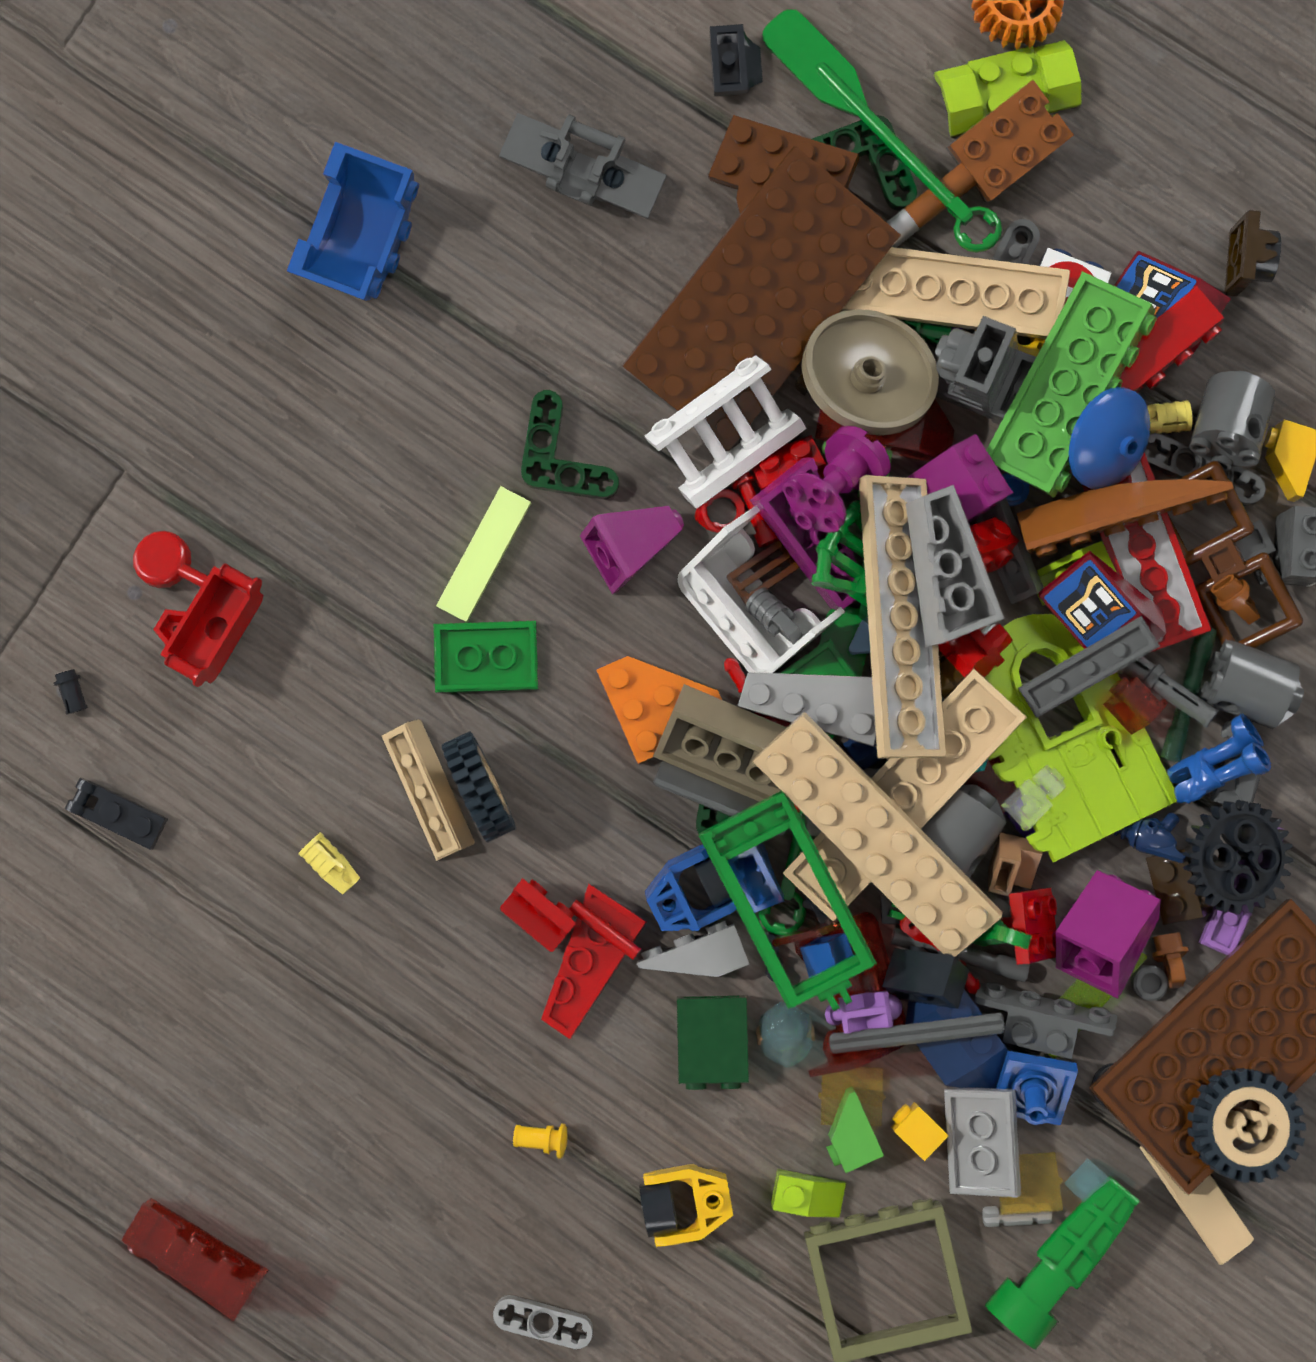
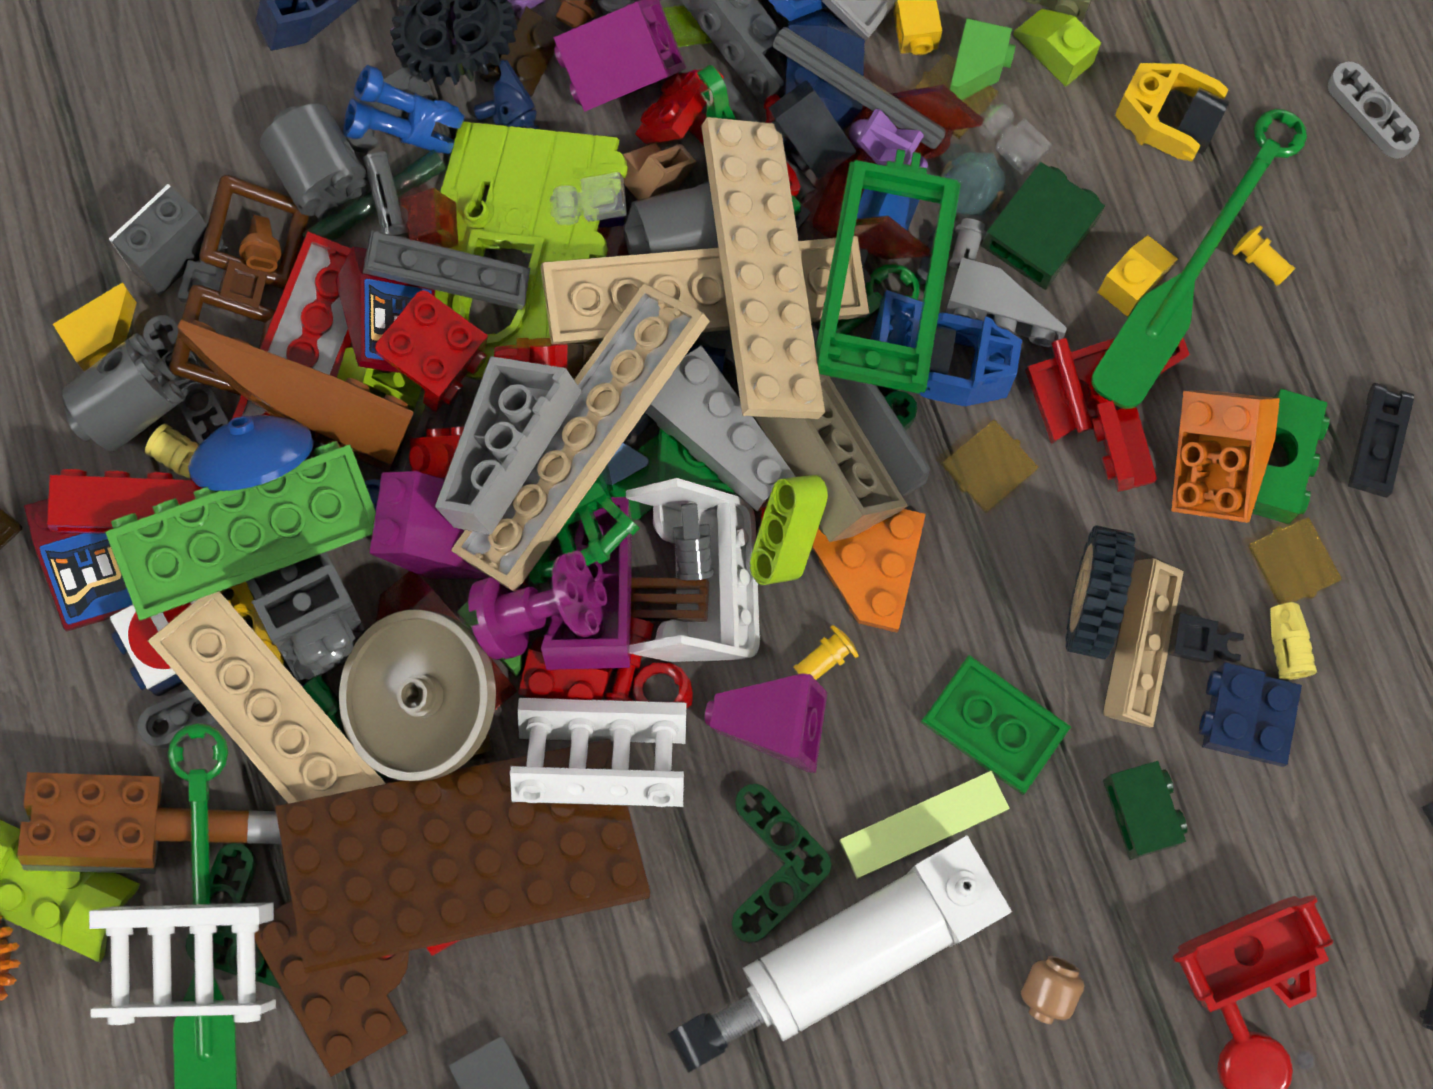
camera: 150 degrees left, 10 degrees down
none -> white fence [89,902,276,1025]
none -> red bracket [375,290,488,412]
none -> white piece [667,836,1012,1073]
none -> lime beam [749,475,828,585]
none -> yellow pin [793,625,859,680]
none -> clear yellow piece [942,419,1039,513]
none -> light grey pin [949,218,986,269]
none -> clear plate [976,102,1052,175]
none -> medium nougat head [1021,956,1085,1024]
none -> green piece [1091,109,1307,409]
none -> yellow slope [1097,235,1178,317]
none -> dark green brick [1103,761,1188,860]
none -> black plate [1168,613,1244,663]
none -> orange slope [1171,390,1280,523]
none -> dark blue plate [1199,662,1302,767]
none -> clear yellow piece [1248,517,1342,605]
none -> green arch [1252,389,1330,524]
none -> black plate [1348,382,1414,498]

